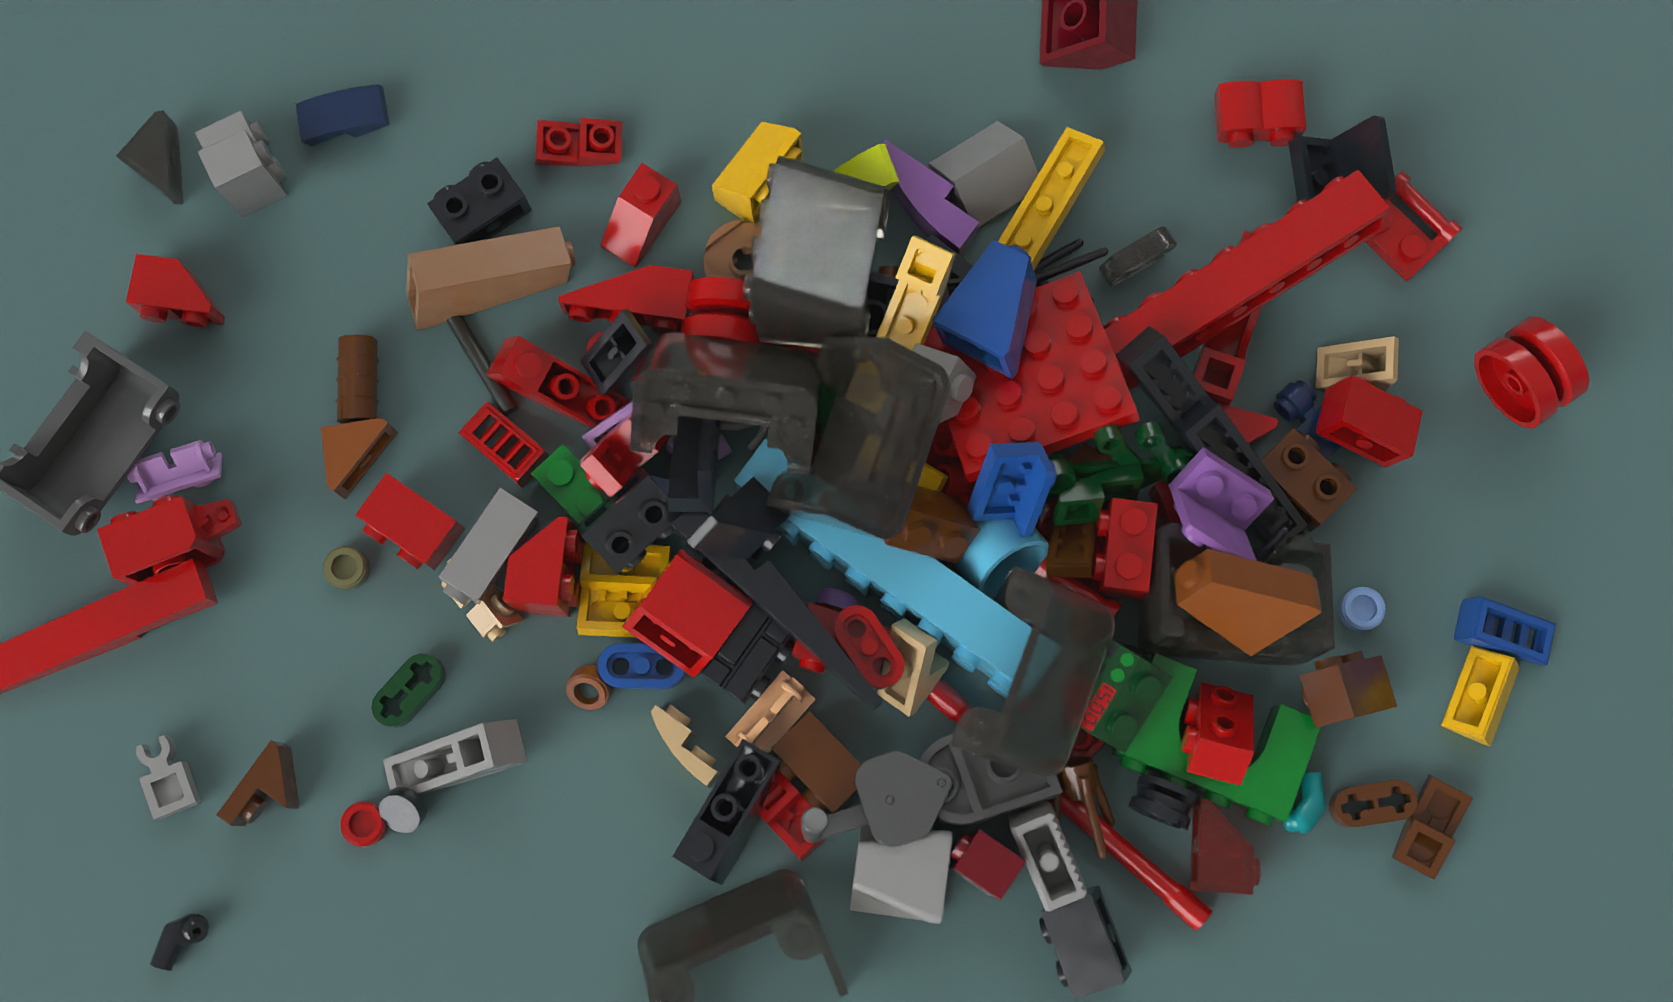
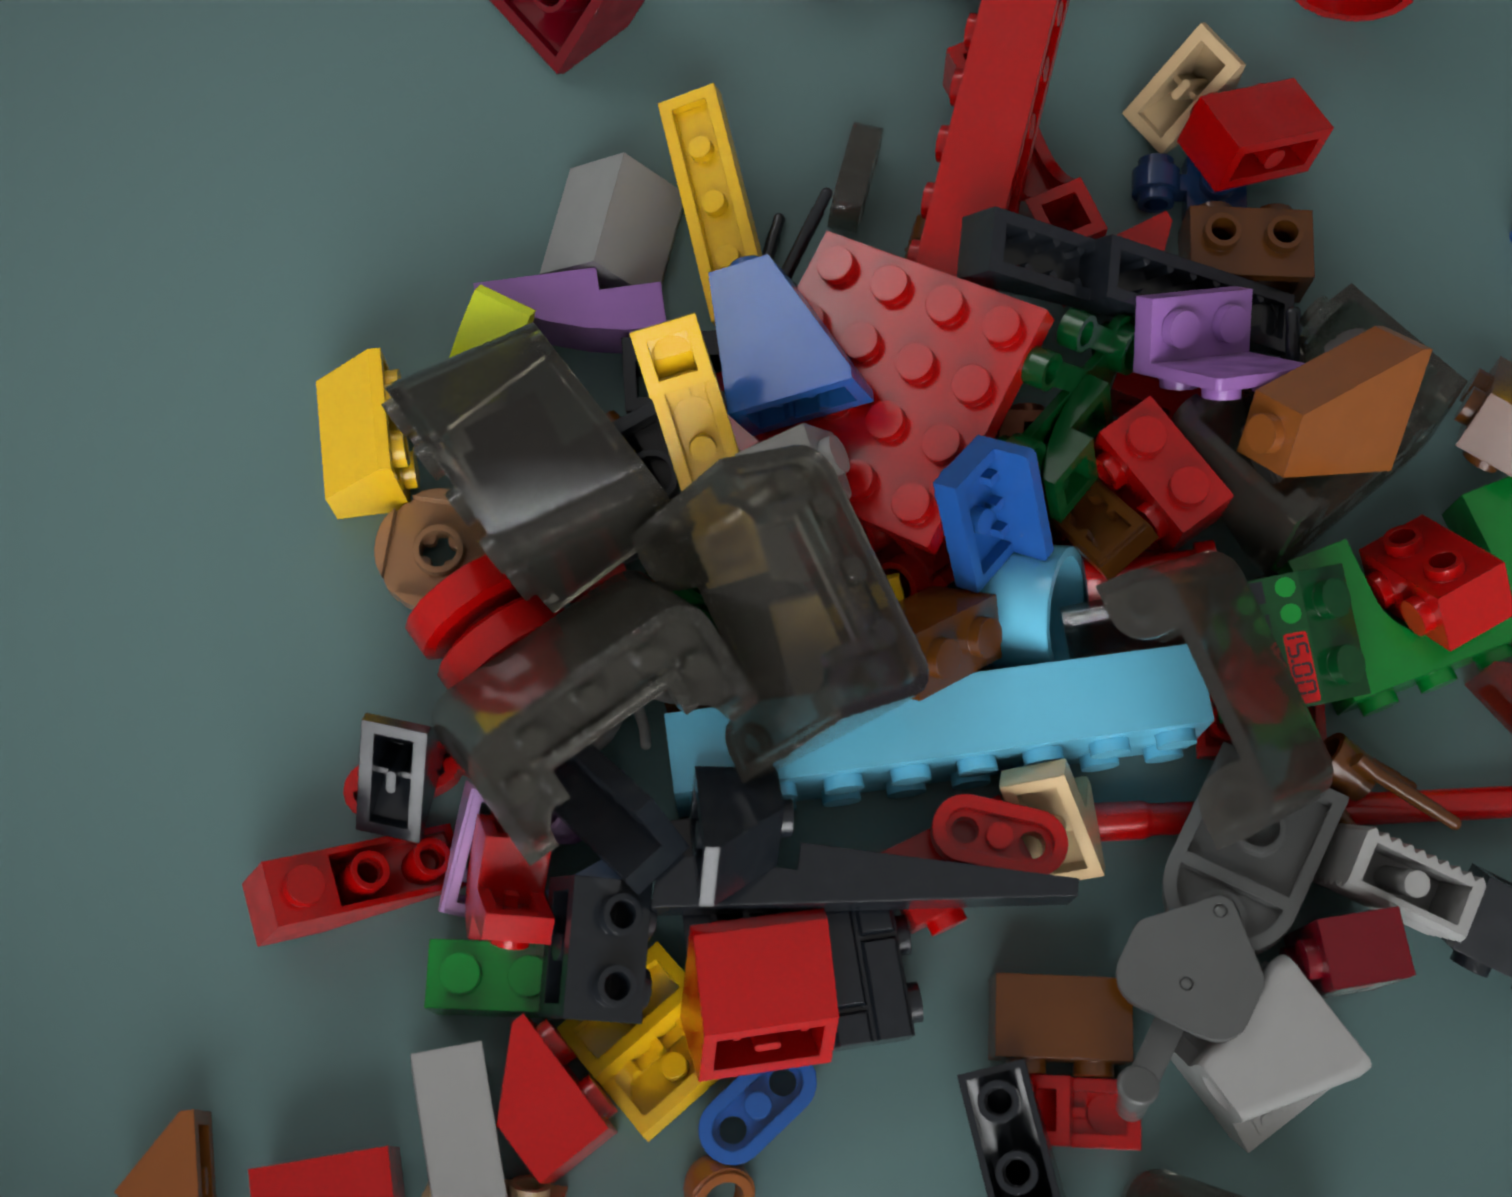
camera: 45 degrees left, 5 degrees down
reddish brown axle [335,334,379,424] -> none
medium nougat slope [406,226,575,331] -> none
black brick [427,157,532,245] -> none
pearl dark grey bar [446,315,518,416] -> none
red slope [458,402,550,488] -> none
red slope [535,117,622,166] -> none
red slope [558,265,695,335] -> none
red slope [600,163,681,269] -> none
tan slope [651,705,720,788] -> none
light nougat hinge [725,671,816,754] -> none
medium lavender tile [815,588,861,612] -> none
black wheel [1128,773,1200,831] -> none
light blue tile [1338,587,1386,632] -> none

